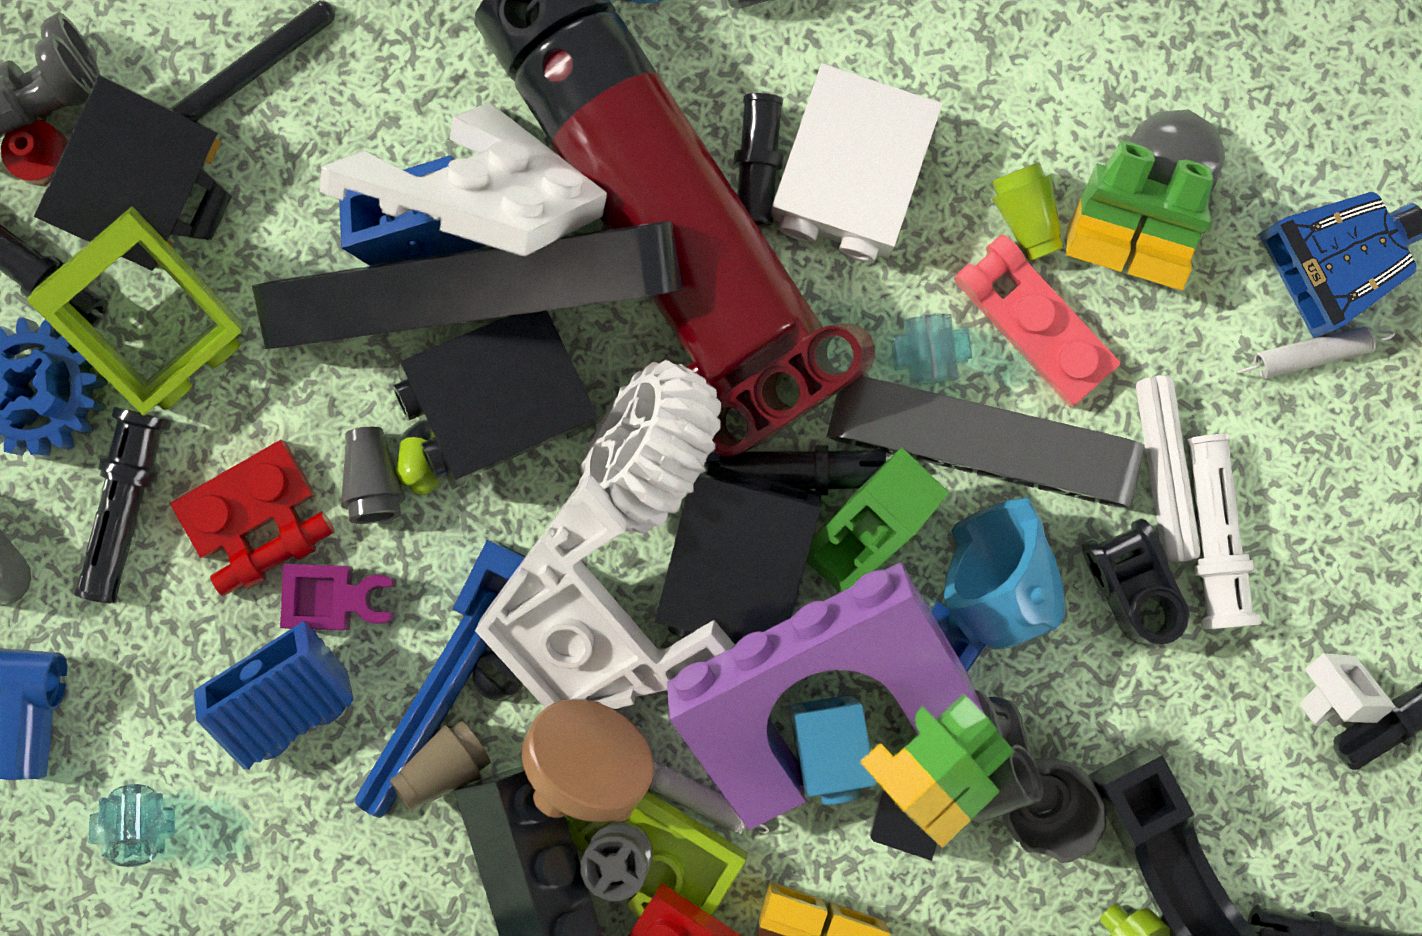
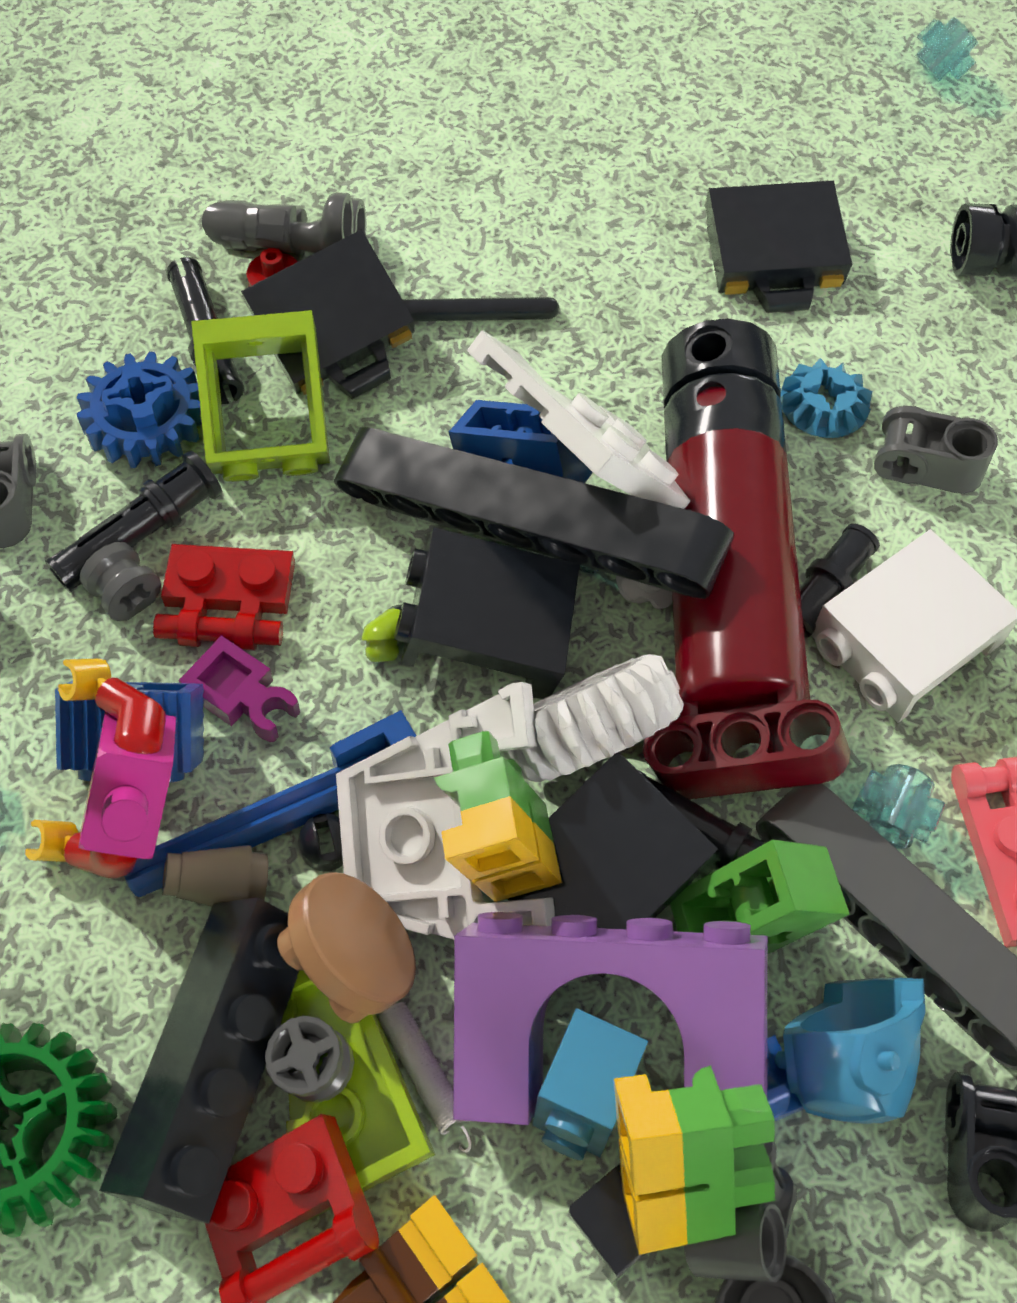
camera: 30 degrees right, 25 degrees down
dark grey cone [341,426,405,524] -> none
none -> torso [25,658,176,878]
none -> dark grey wheel [80,542,162,621]
none -> yellow hips [434,731,562,902]

